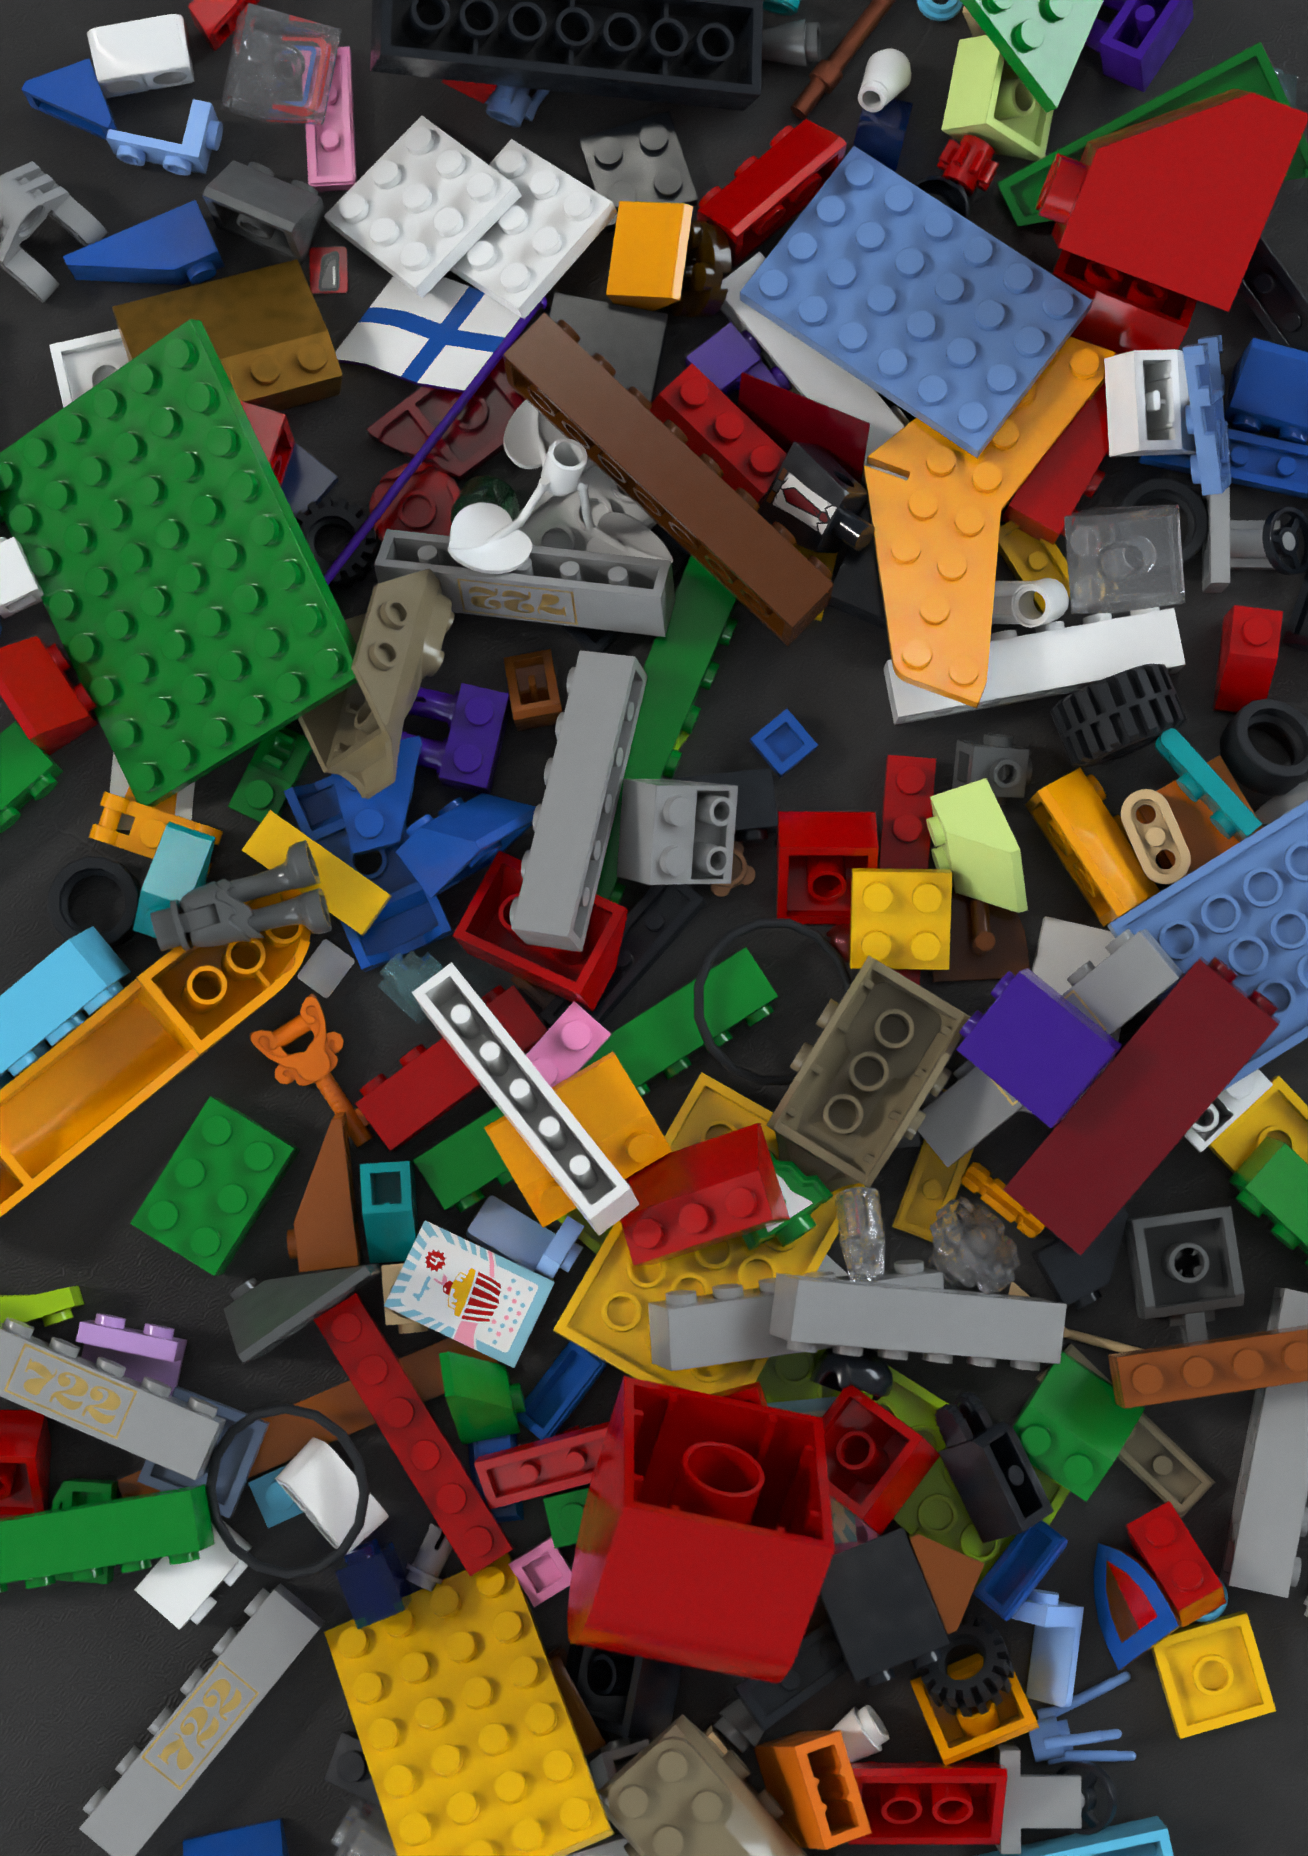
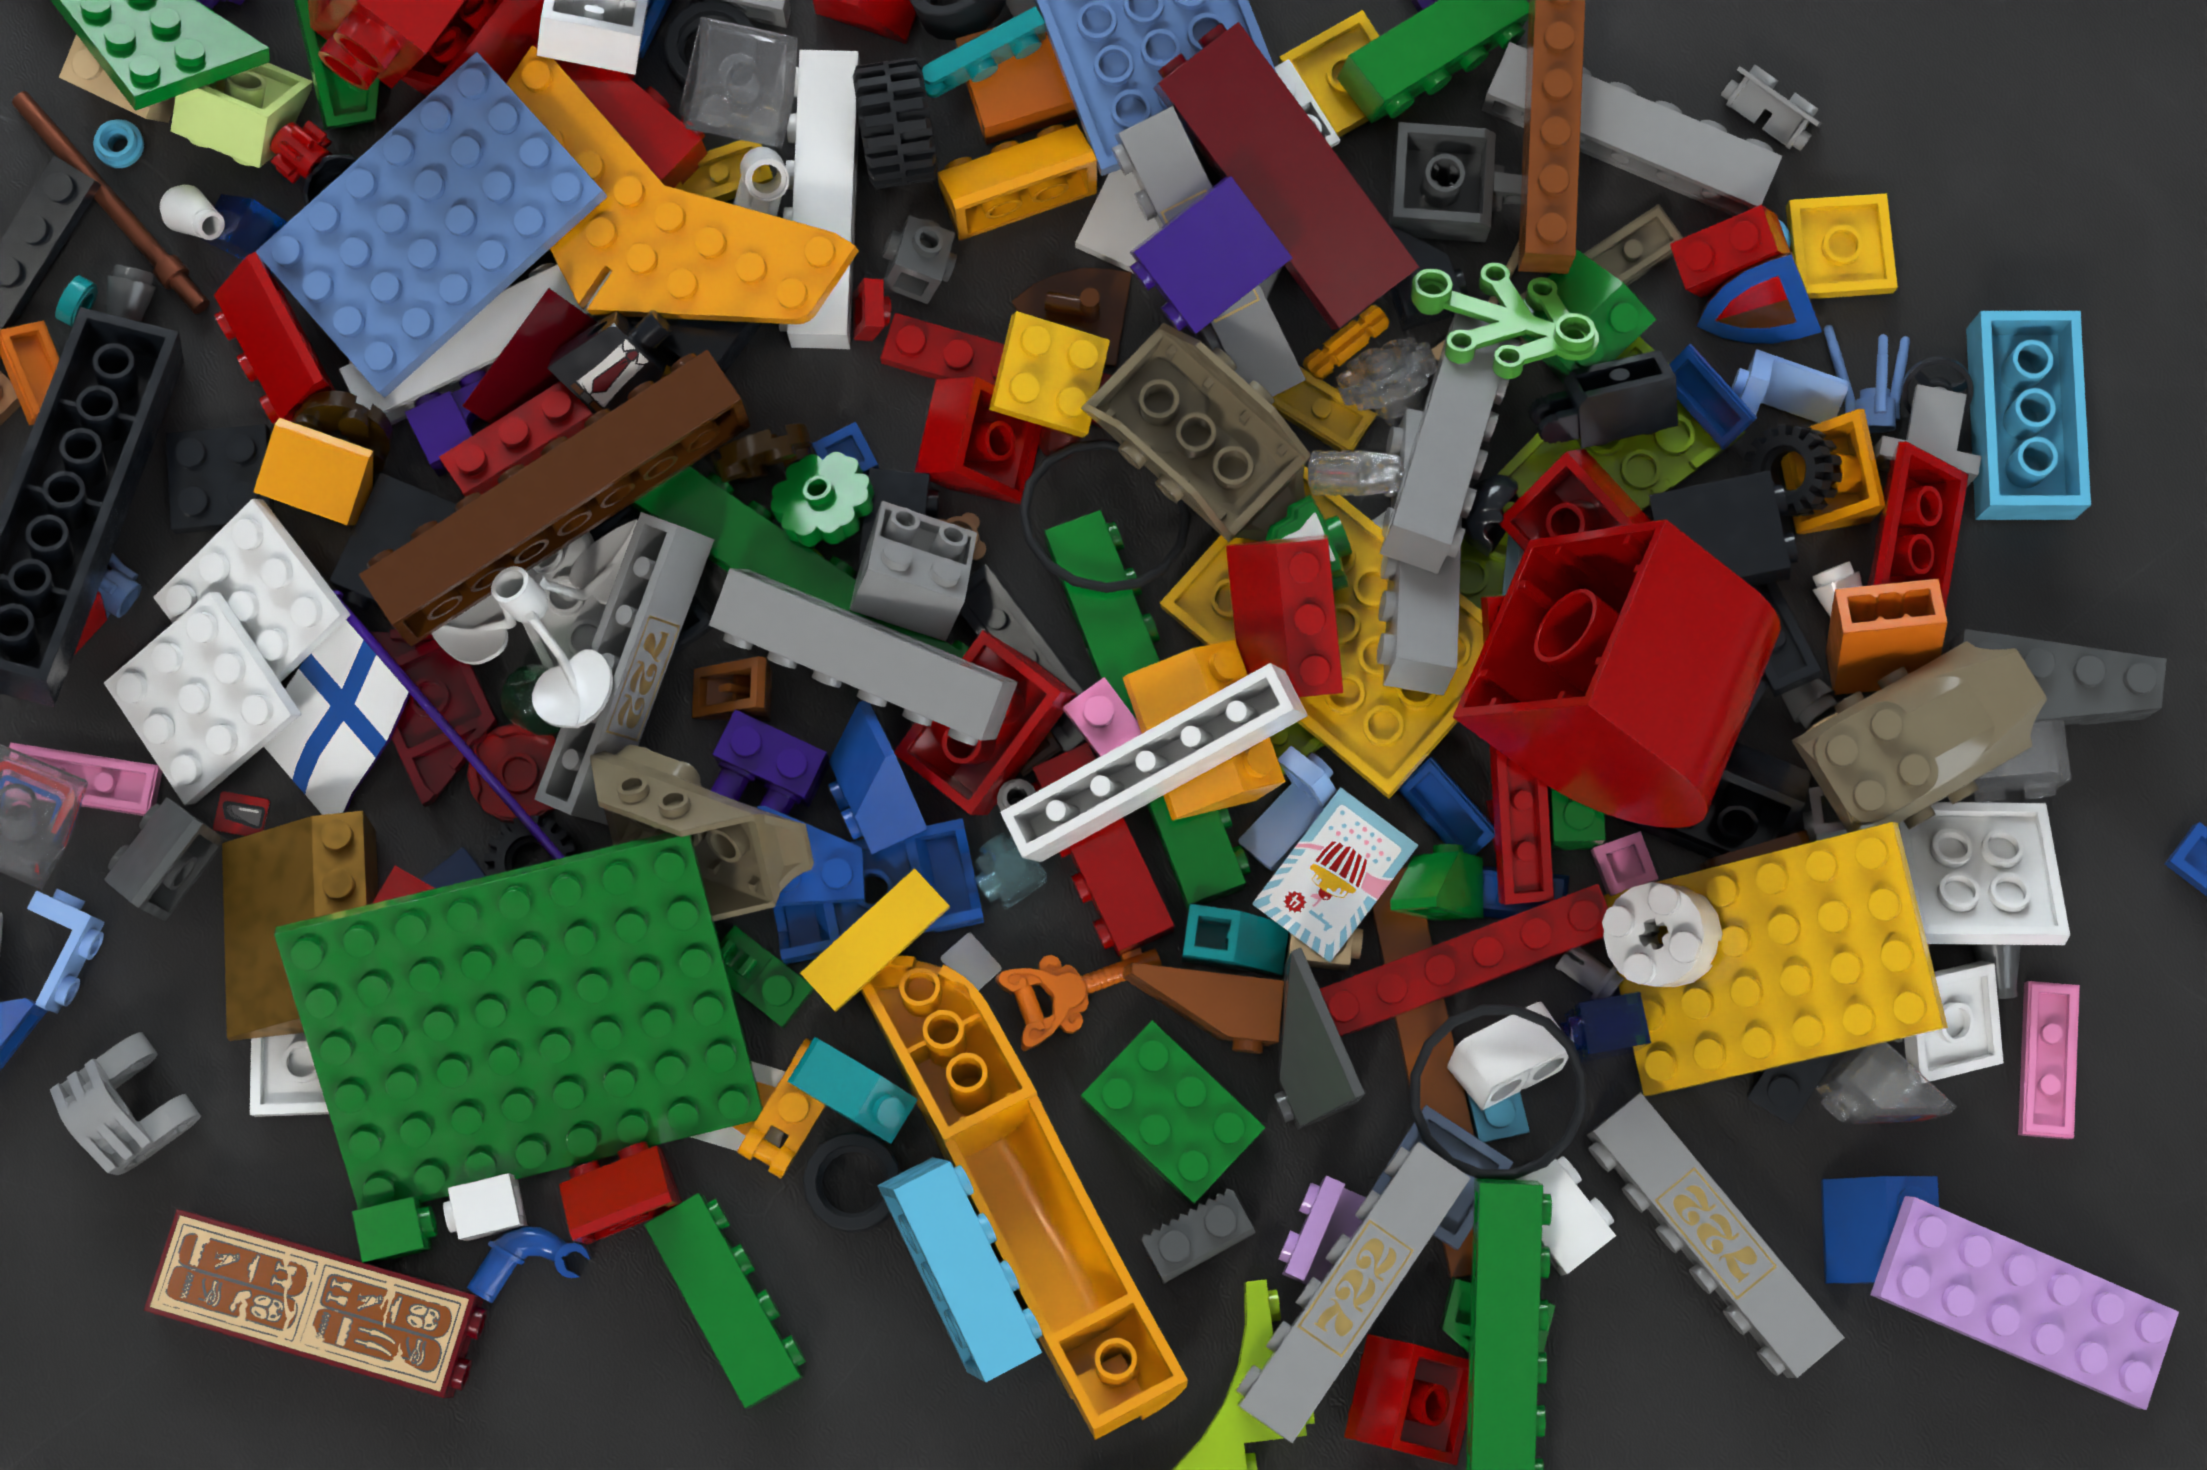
camera: 80 degrees left, 5 degrees down
blue slope [63,200,225,285] -> none
dark grey piece [150,840,332,951] -> none
dark orange slope [907,1534,984,1635] -> none
yellowish green slope [926,778,1028,913] -> none
tan plate [1121,789,1191,884] -> none
none -> dark brown plate [711,423,812,484]
none -> green plant [771,452,875,547]
none -> red plate [853,278,891,341]
none -> light grey pin [997,779,1036,811]
none -> dark grey brick [1141,1188,1256,1284]
none -> bright green plant [1411,263,1599,379]
none -> white brick [1602,882,1722,987]

